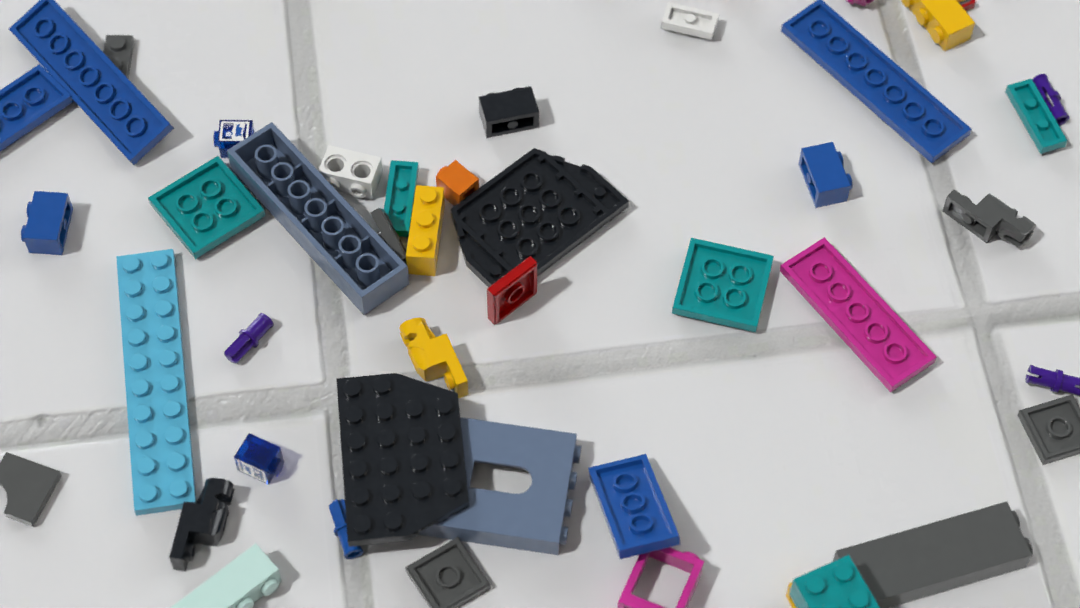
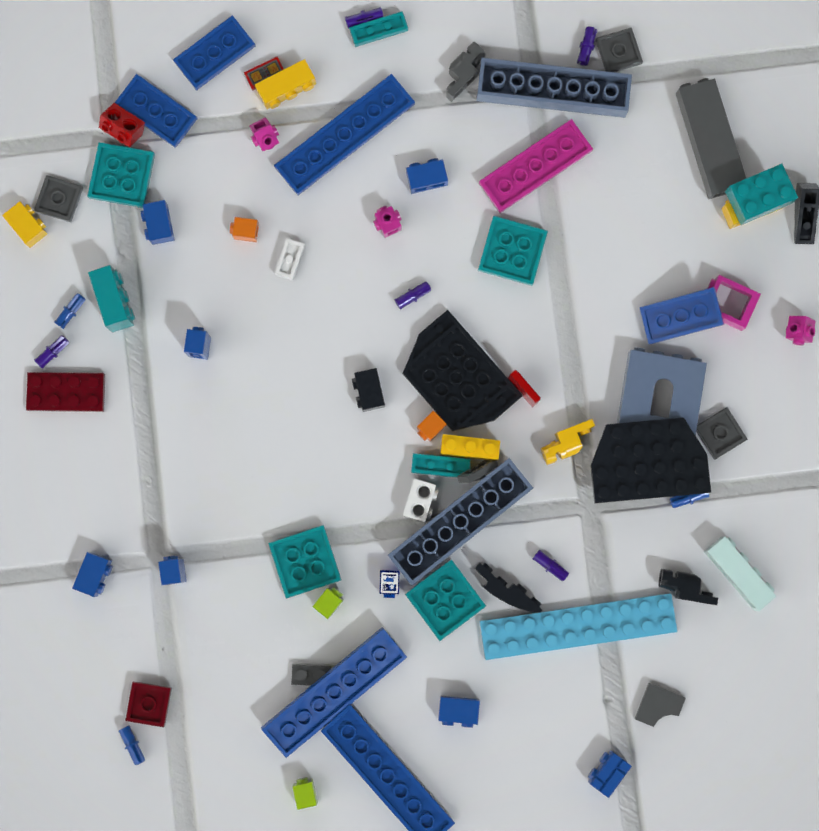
camera: 90 degrees left, 25 degrees up
clear blue brick [234,433,284,485] -> none
none -> teal plate [268,525,342,599]
none -> lime brick [312,587,344,619]
none -> dark pink brick [373,206,402,238]
none -> dark purple axle [394,282,431,310]
none -> black slope [474,563,542,613]
none -> sand blue brick [476,58,632,118]

